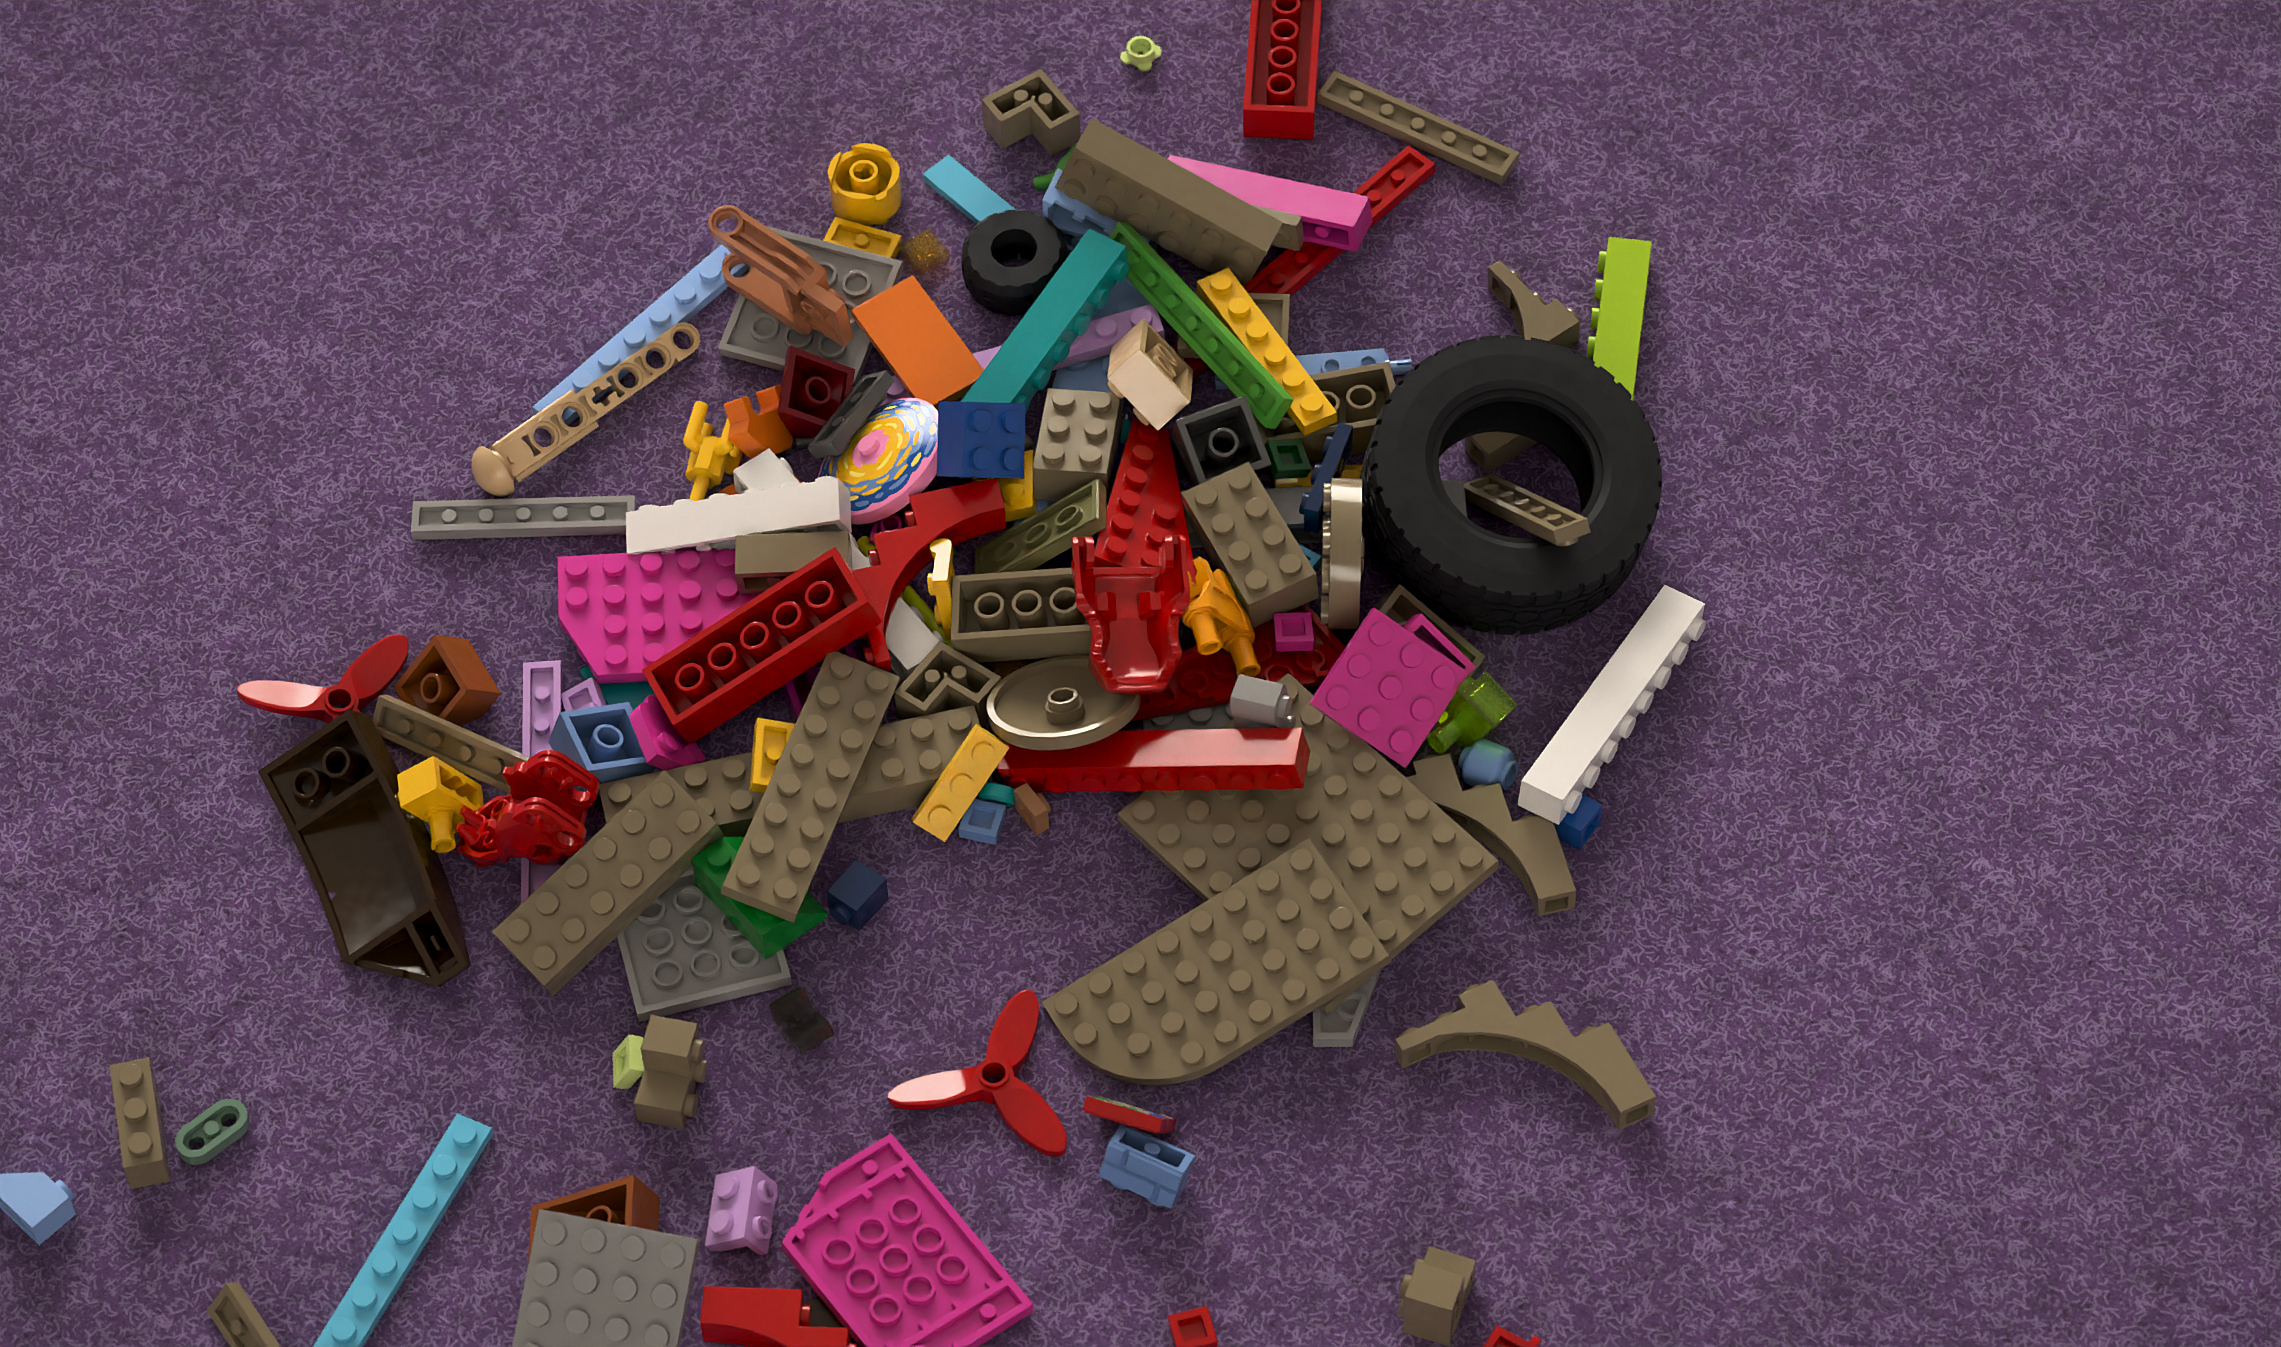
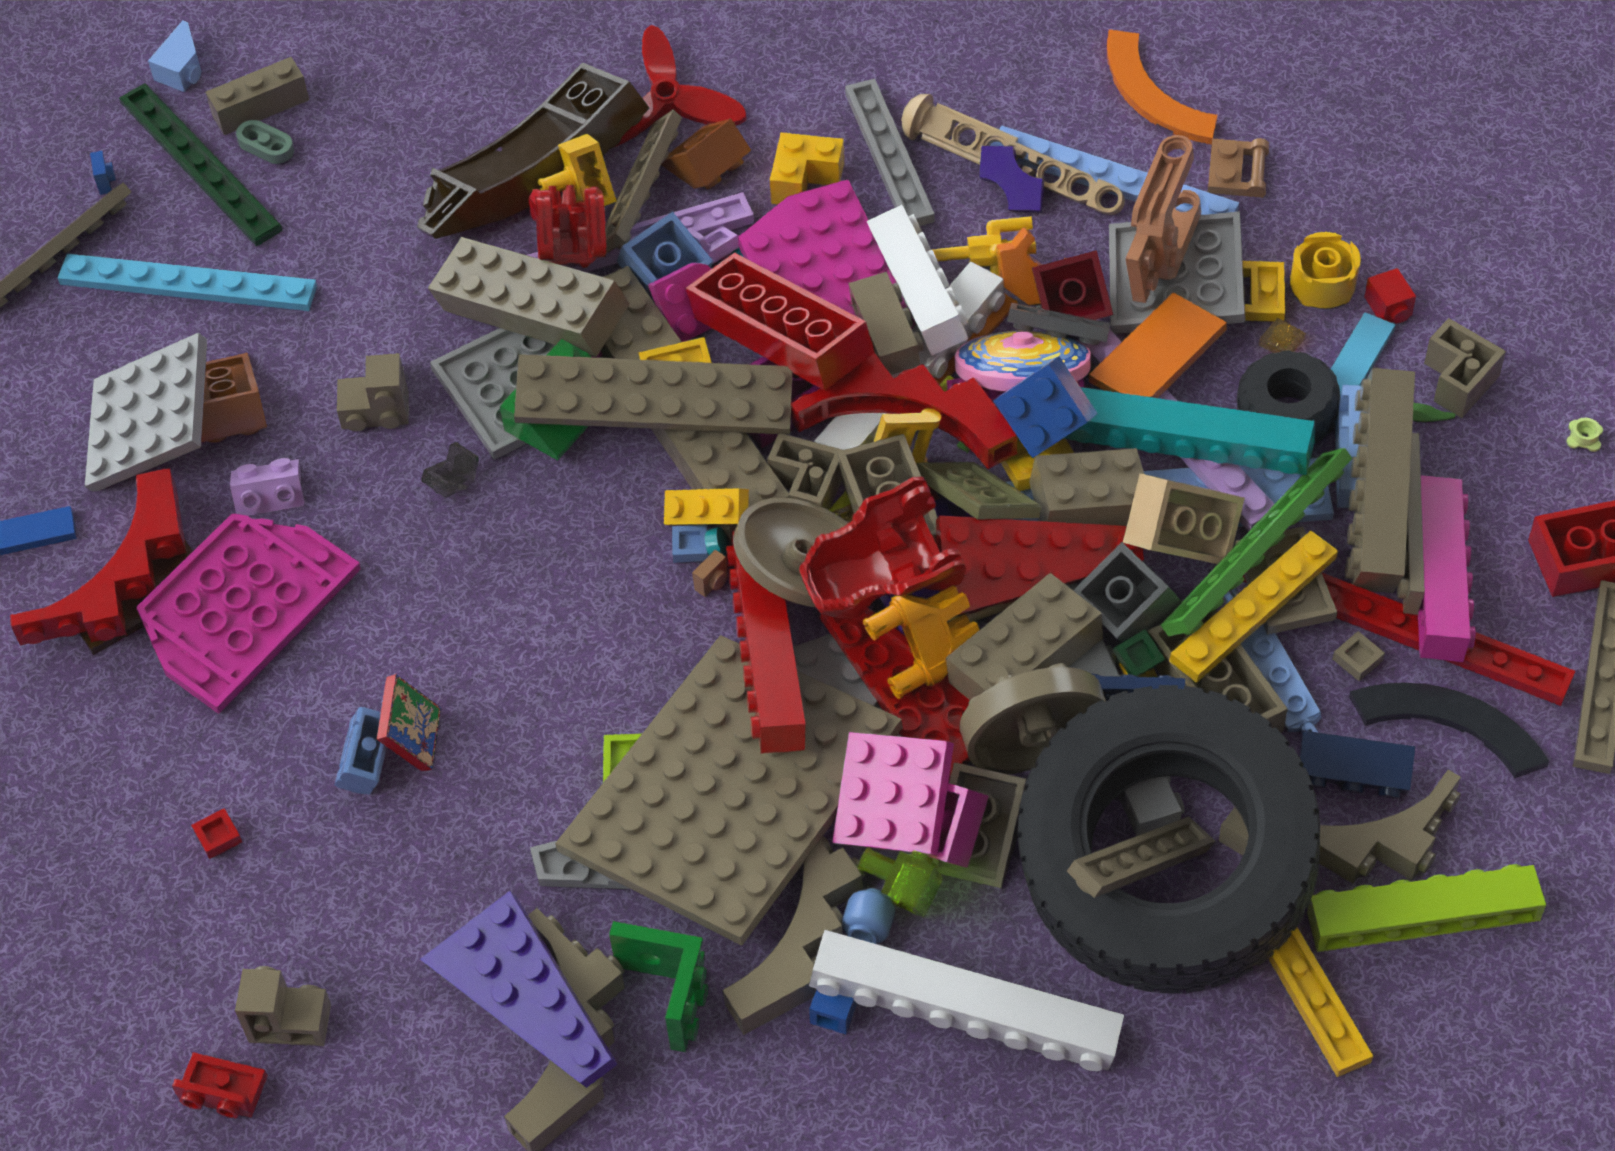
camera: 75 degrees right, 0 degrees up
dark blue brick [826,859,889,931] -> none
red piece [888,990,1067,1157] -> none
dark tan plate [1042,838,1392,1085] -> none
light grey brick [1230,674,1296,729] -> none
dark pink plate [1273,612,1314,652] -> none
none -> blue plate [90,151,116,195]
none -> dark green tile [119,83,283,247]
none -> wing [420,891,618,1088]
none -> green bracket [609,921,708,1052]
none -> yellow brick [770,132,844,204]
none -> dark purple tile [979,146,1044,213]
none -> orange tile [1107,29,1217,145]
none -> medium nougat plate [1208,138,1270,198]
none -> yellow plate [1269,927,1373,1077]
none -> dark blue brick [1299,731,1416,799]
none -> dark tan plate [1332,631,1385,681]
none -> black tile [1349,683,1549,778]
none -> red brick [1364,268,1416,324]

